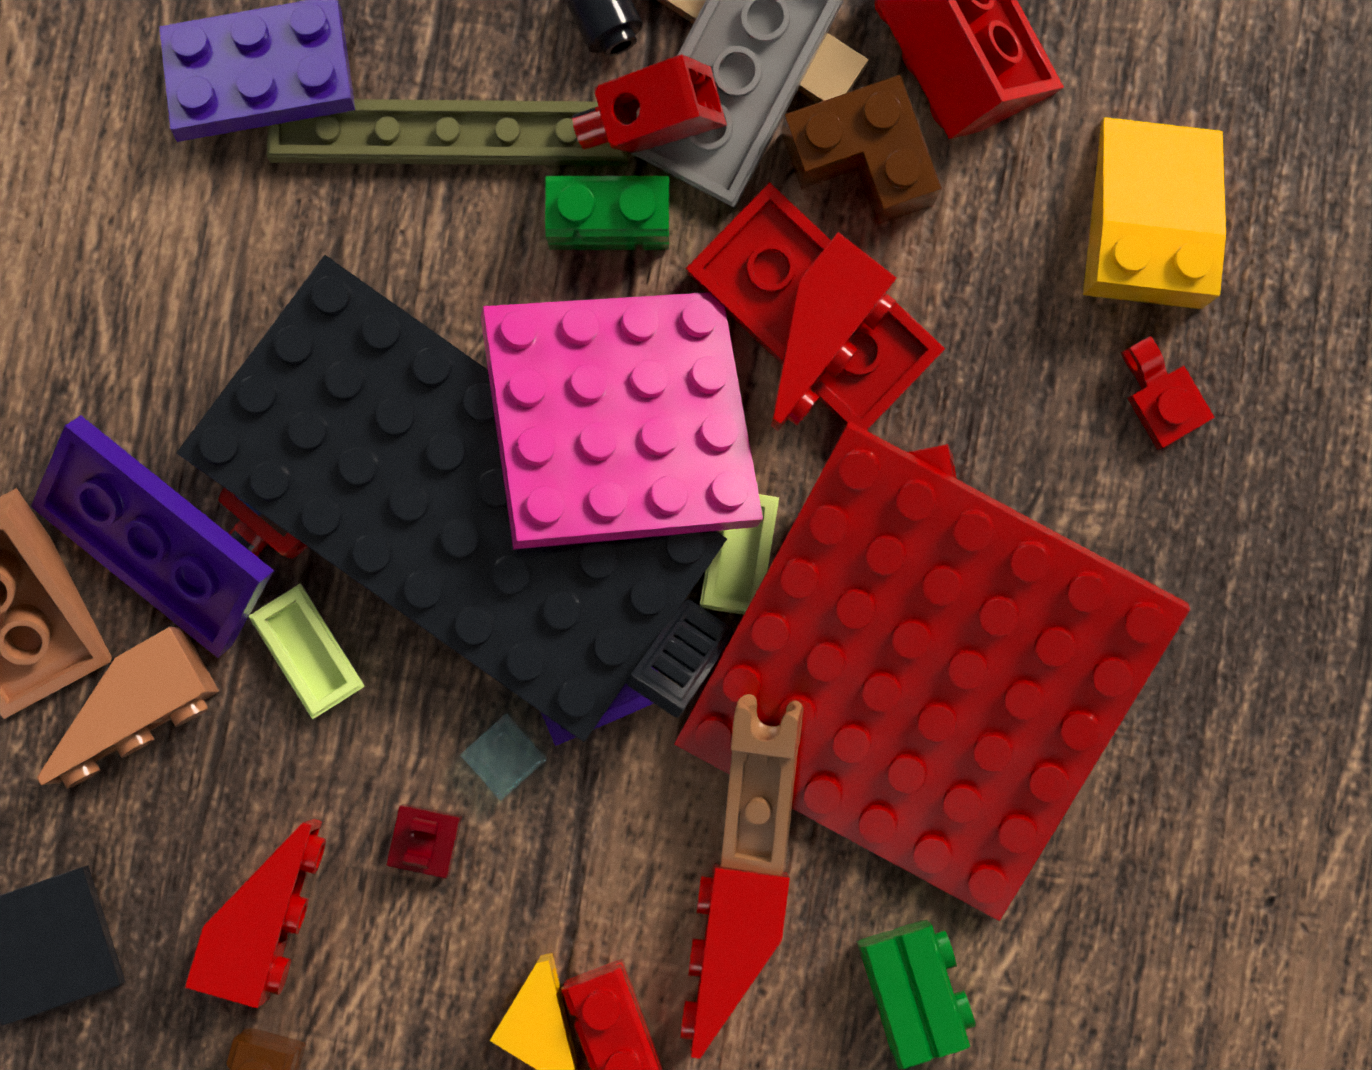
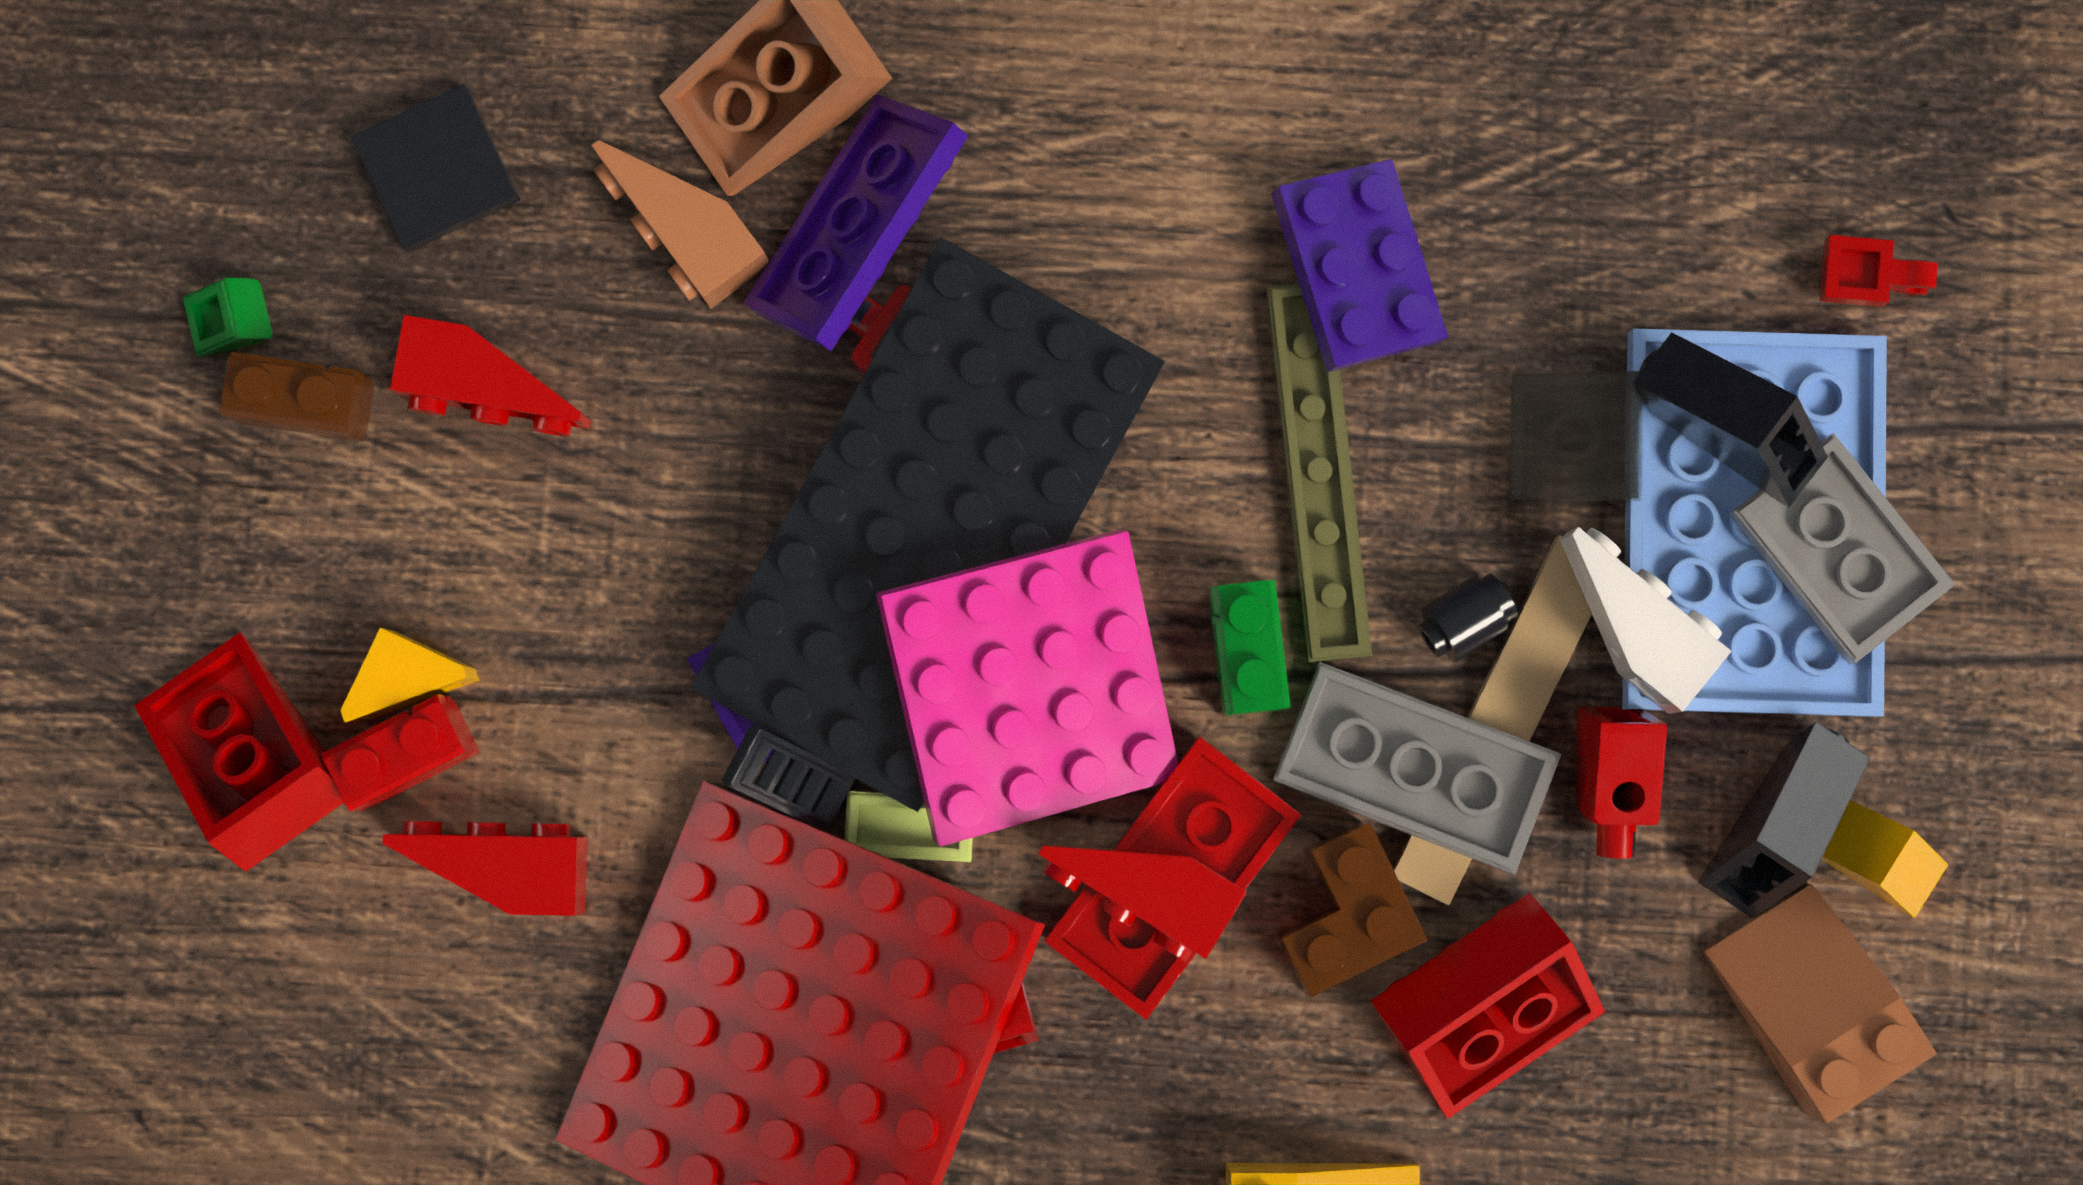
camera: 85 degrees right, 0 degrees up
yellowish green tile [249,583,365,720] -> none
dark red tile [386,804,462,879] -> none
clear light blue tile [460,714,547,801] -> none
red torso [572,54,727,153] -> none
medium nougat plate [720,694,803,876] -> none
green brick [857,919,976,1069] -> none

